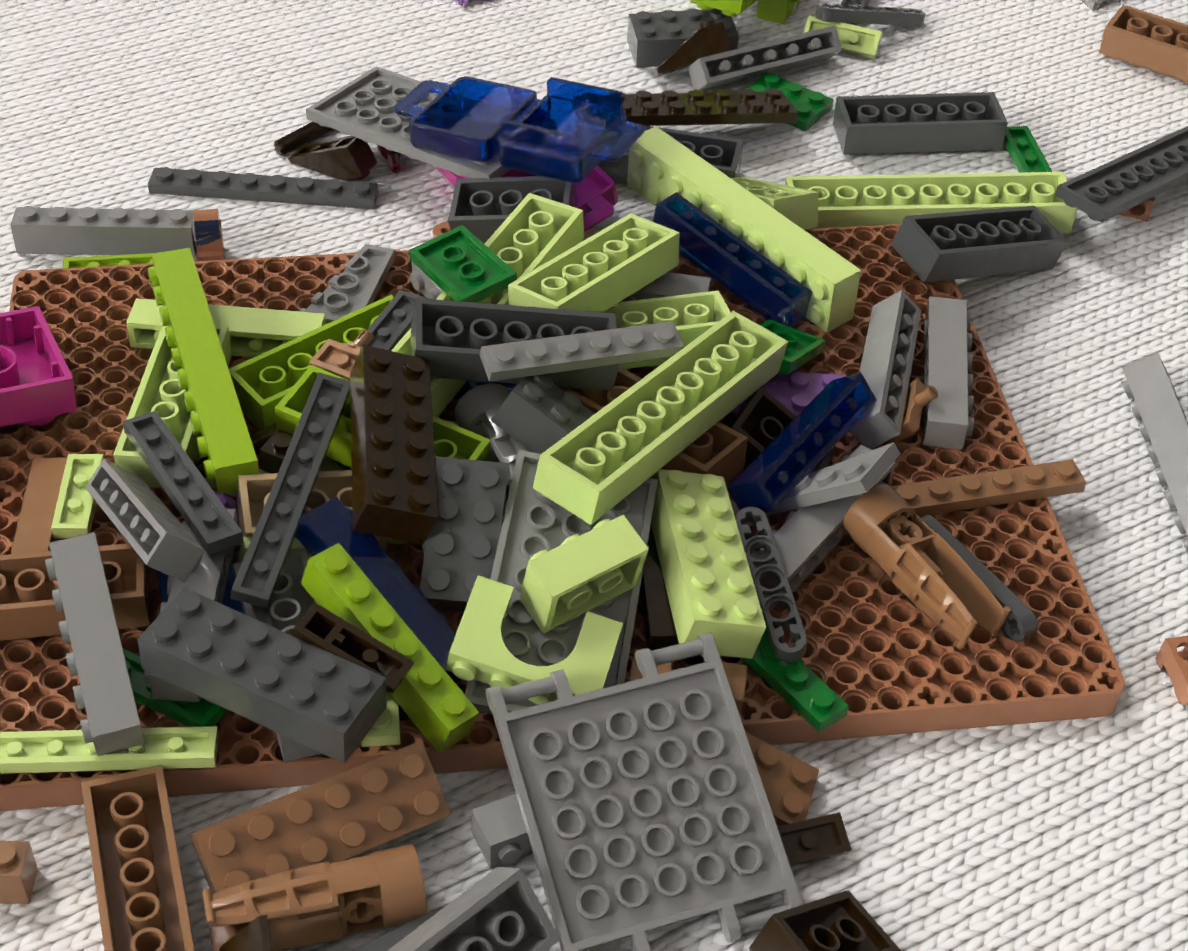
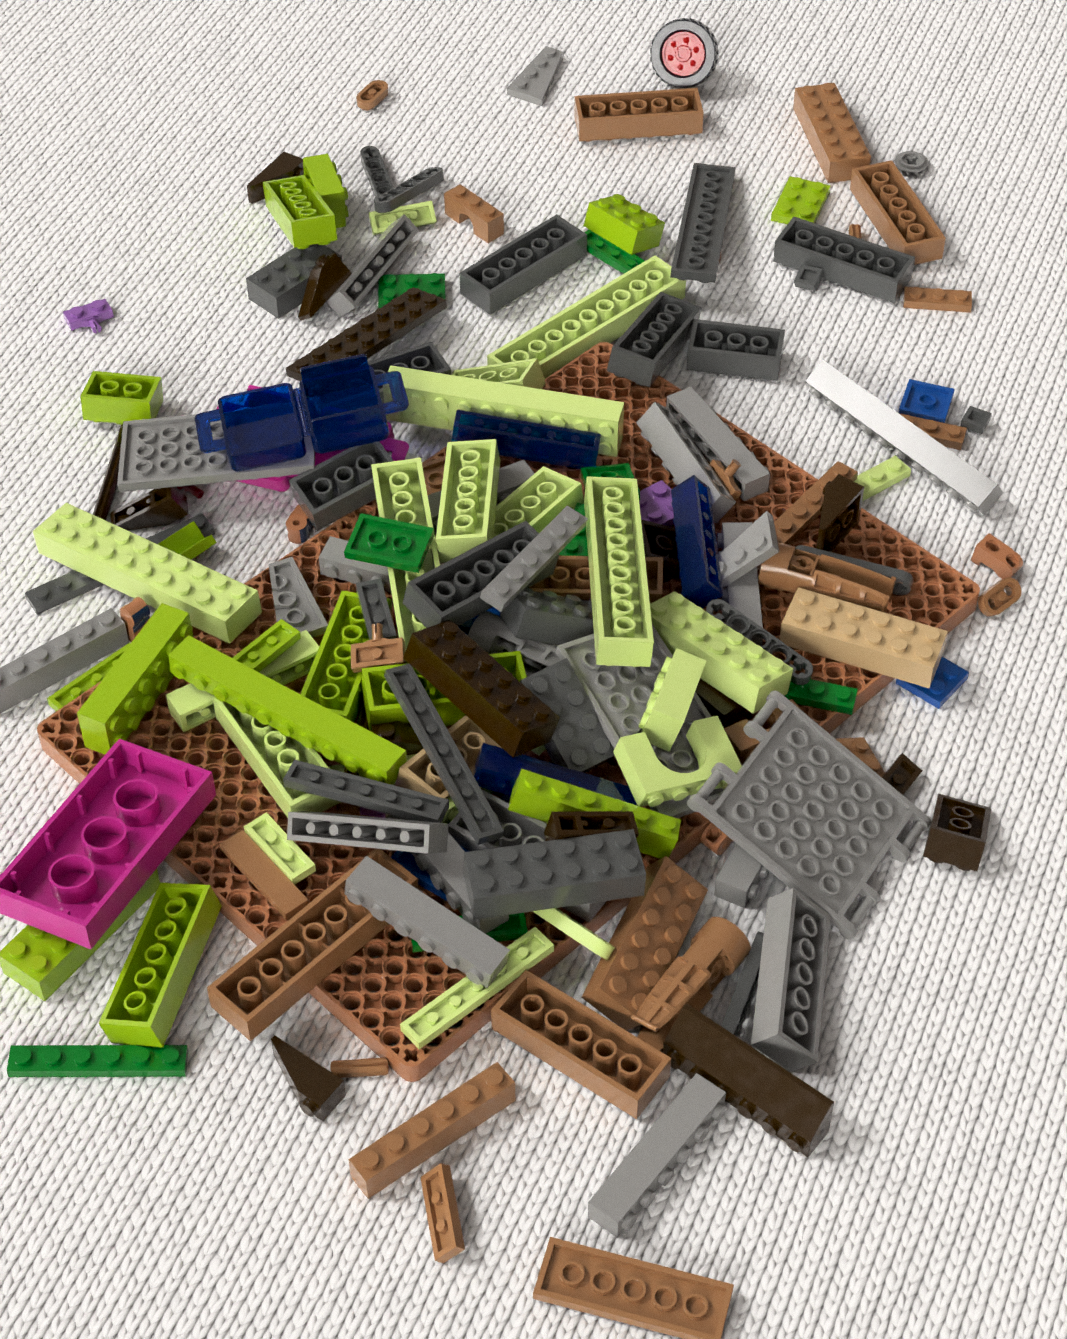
camera: 35 degrees left, 5 degrees up
none -> yellowish green brick [33,503,262,644]
none -> lime brick [77,603,193,755]
none -> lime brick [80,371,164,425]
none -> lime panel [158,521,217,559]
none -> lime plate [233,619,301,672]
none -> medium nougat arch [444,184,504,244]
none -> yellowish green beam [533,908,615,960]
none -> lime brick [583,194,665,255]
none -> dark grey brick [686,319,785,381]
none -> tan brick [780,587,948,688]
none -> dark brown slope [817,474,864,552]
none -> yellowish green plate [854,455,911,502]
none -> blue plate [896,656,969,709]
none -> medium nougat plate [978,577,1021,617]

